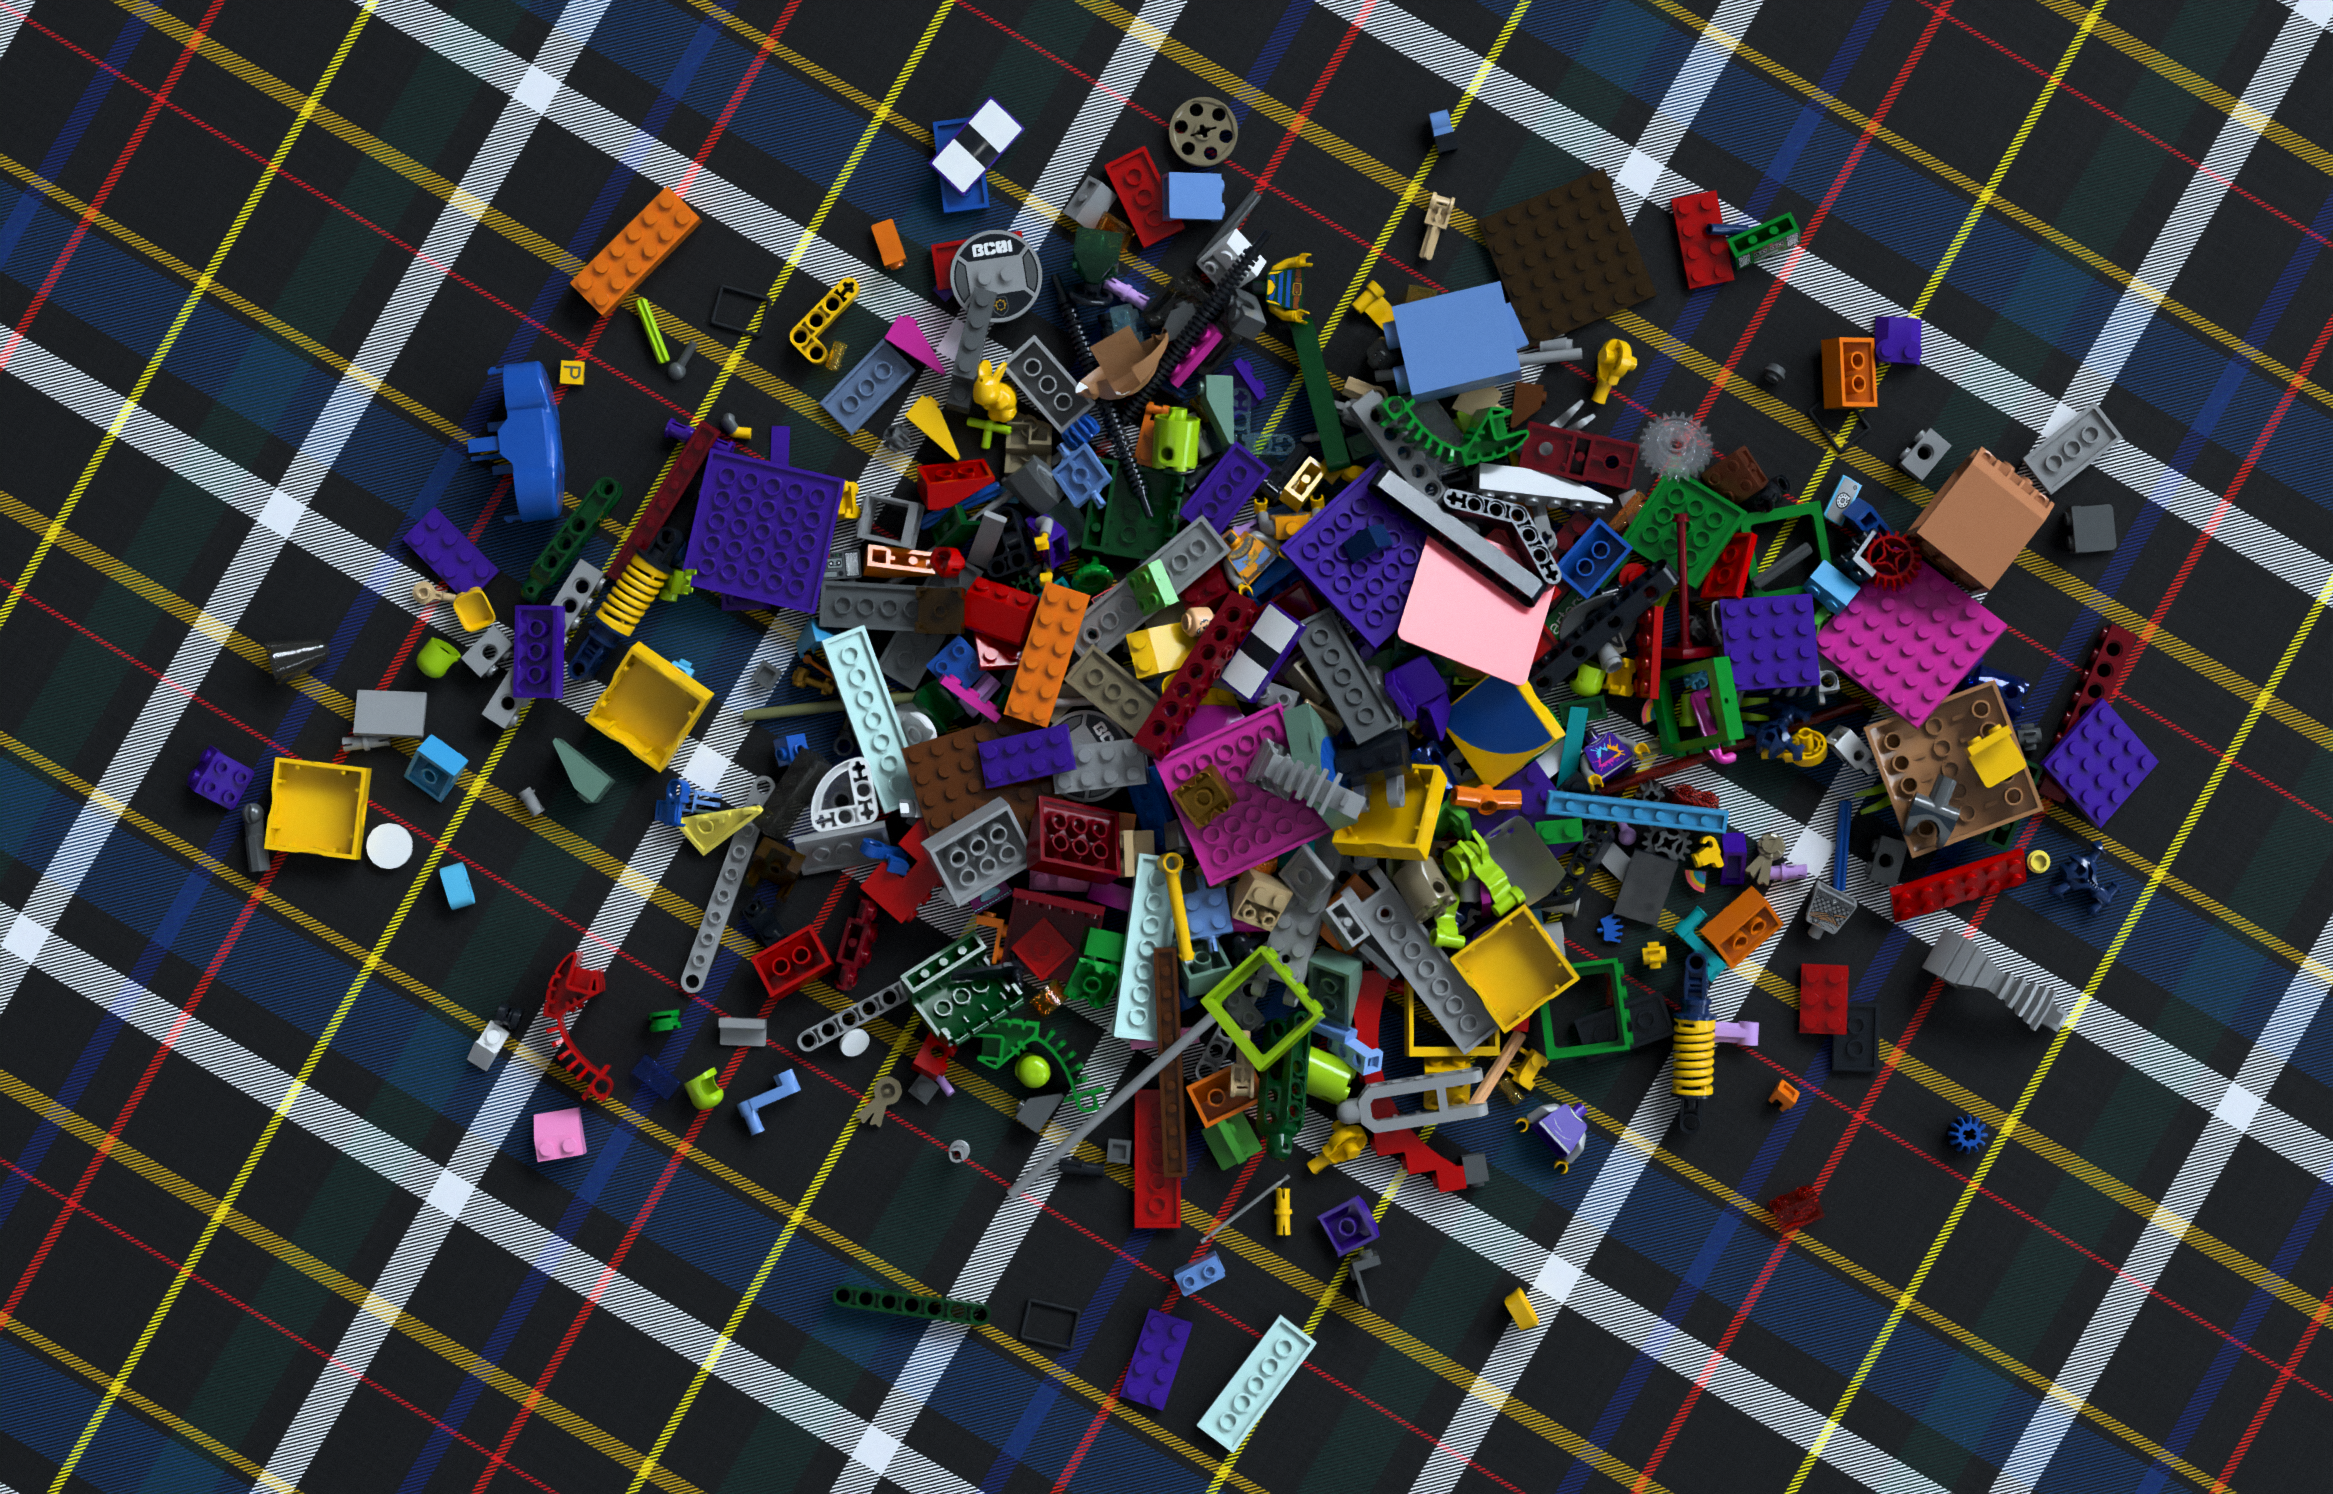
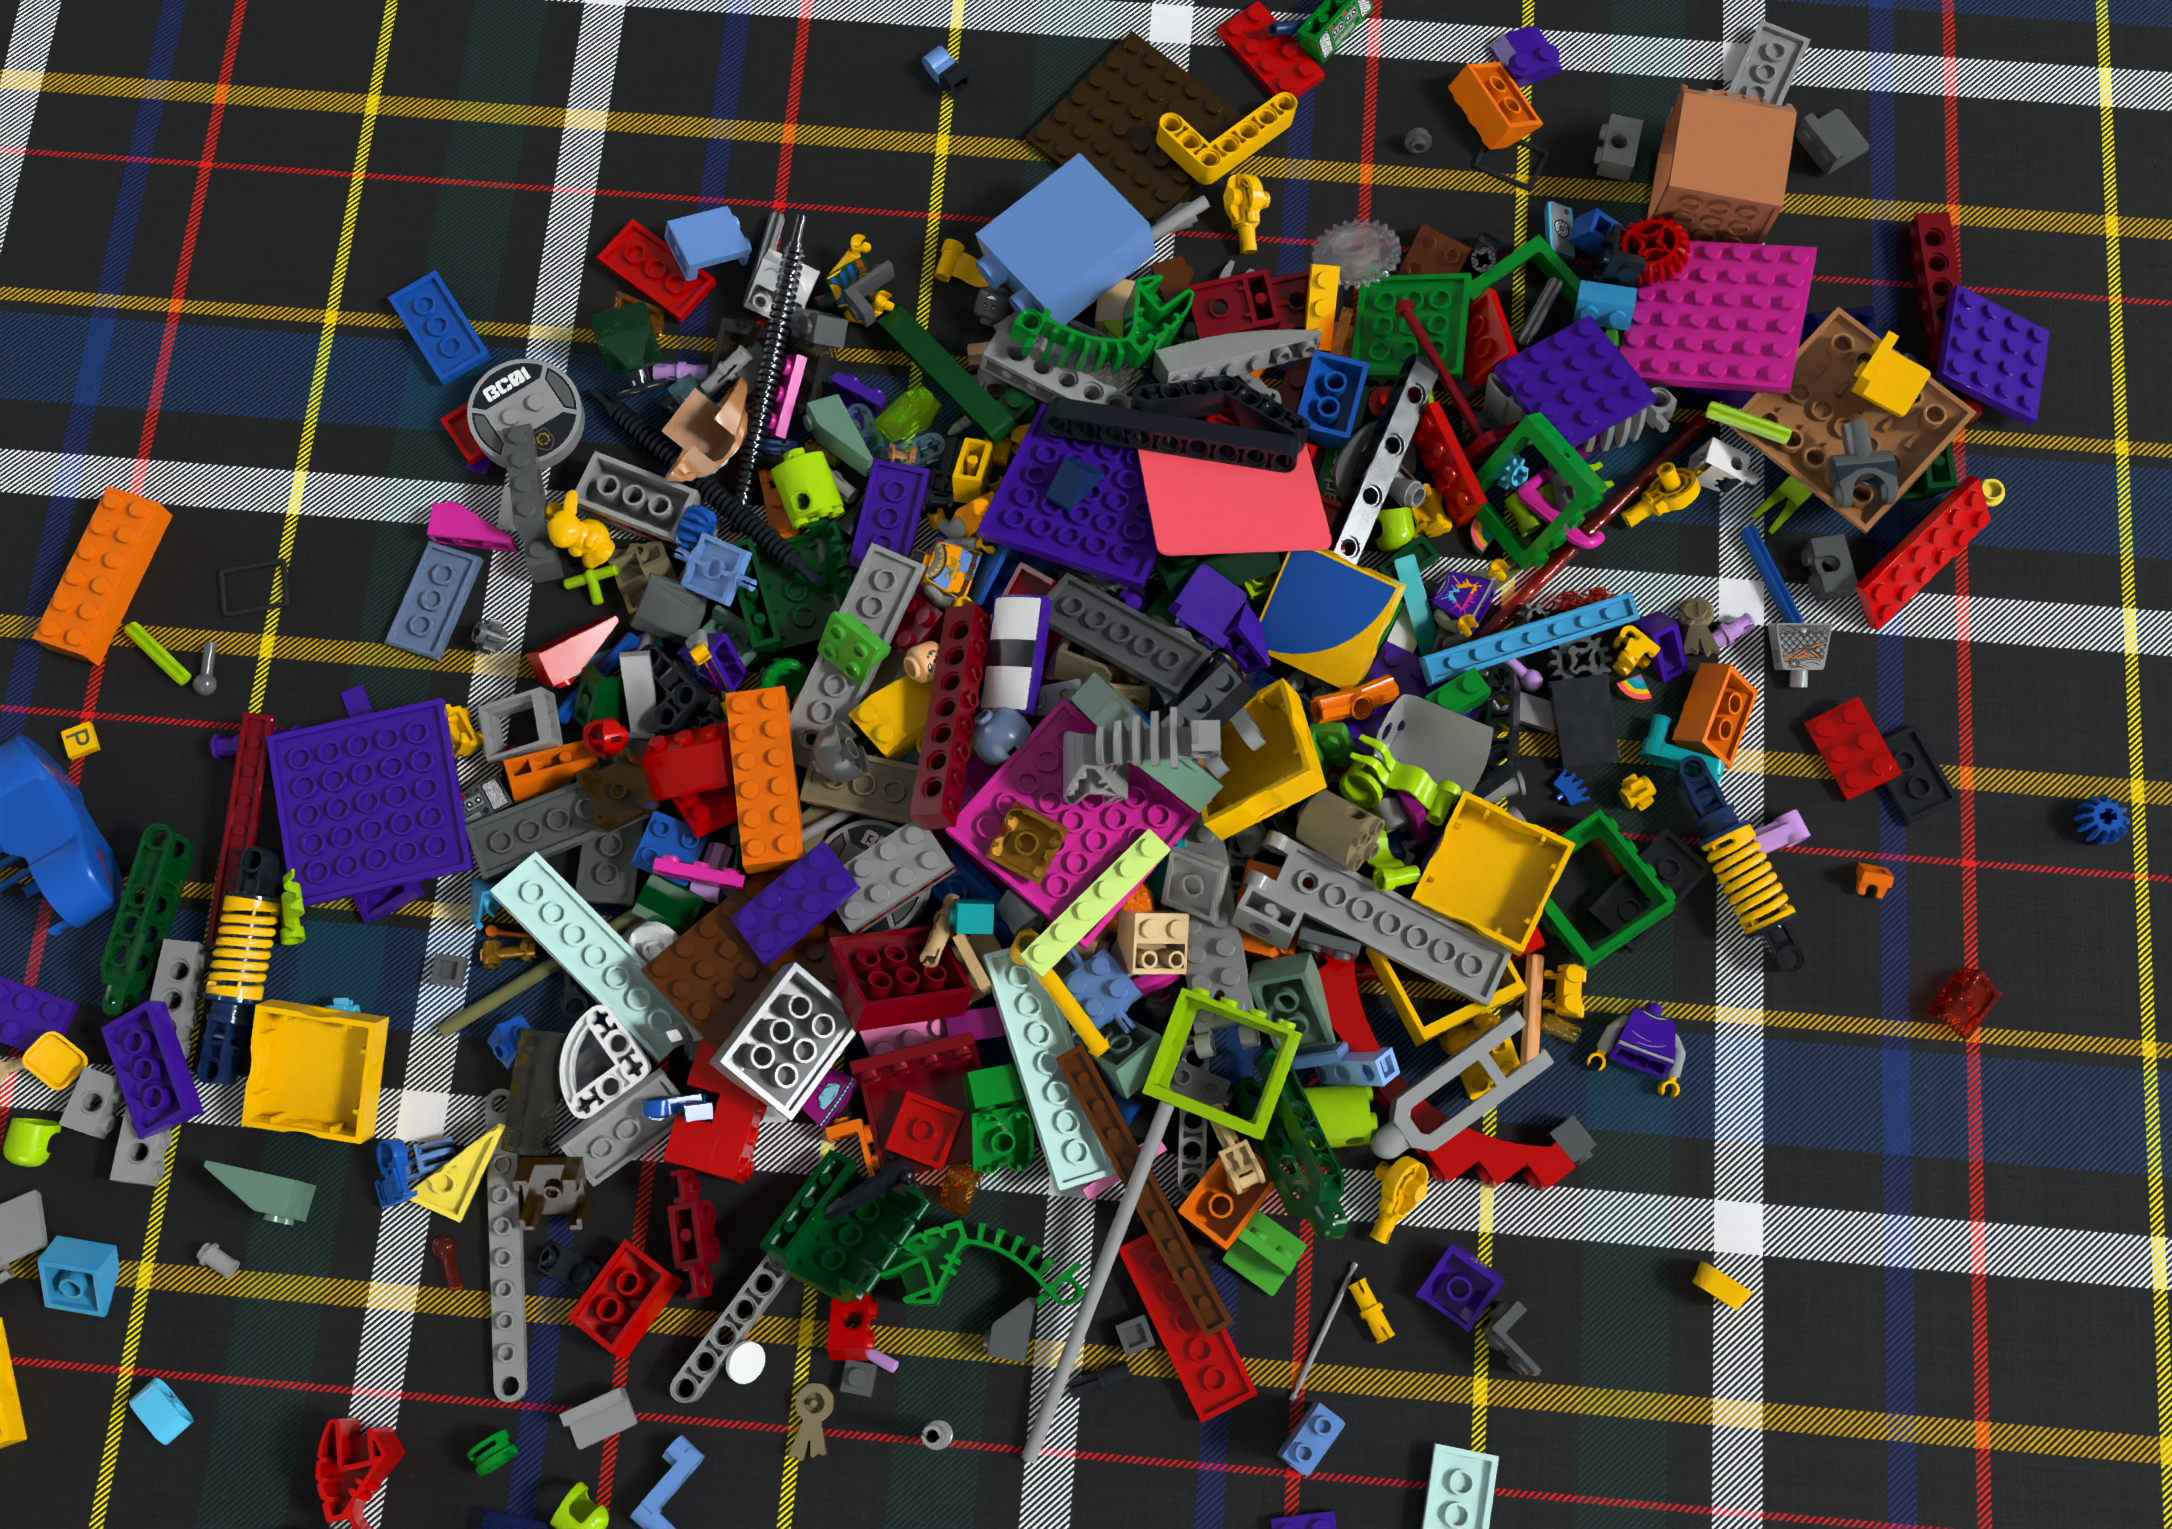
camera: 30 degrees left, 15 degrees down
white tile [366,823,413,869] -> none
arm [721,413,752,439] -> none
yellow beam [789,277,860,365] -> none
clear yellow pin [824,341,847,372] -> none
orange bracket [871,219,908,270] -> none
yellow slope [905,395,961,462] -> none
white slope [928,96,1025,197] -> none
lime helmet [1015,1052,1051,1088] -> none
light grey panel [1063,175,1117,232] -> none
dark tan wedge [1169,97,1238,167] -> none
tan connector [1419,192,1455,260] -> none
dark blue piece [1742,697,1812,761] -> none
light grey piece [1922,927,2069,1032] -> none
dark blue piece [2048,841,2122,918] -> none
none -> clear red bar [431,1235,463,1292]
none -> light grey pin [700,345,753,397]
none -> dark grey cylinder [812,721,869,783]
none -> dark grey bracket [844,260,895,327]
none -> clear neon green slope [874,386,942,442]
none -> medium nougat piece [888,442,917,465]
none -> tan pin [920,893,960,968]
none -> teal brick [948,899,994,934]
none -> sand blue cylinder [971,707,1032,766]
none -> yellowish green plate [1019,828,1171,979]
none -> yellow beam [1156,92,1298,185]
none -> yellow plate [1304,264,1340,351]
none -> lime axle [1705,401,1792,444]

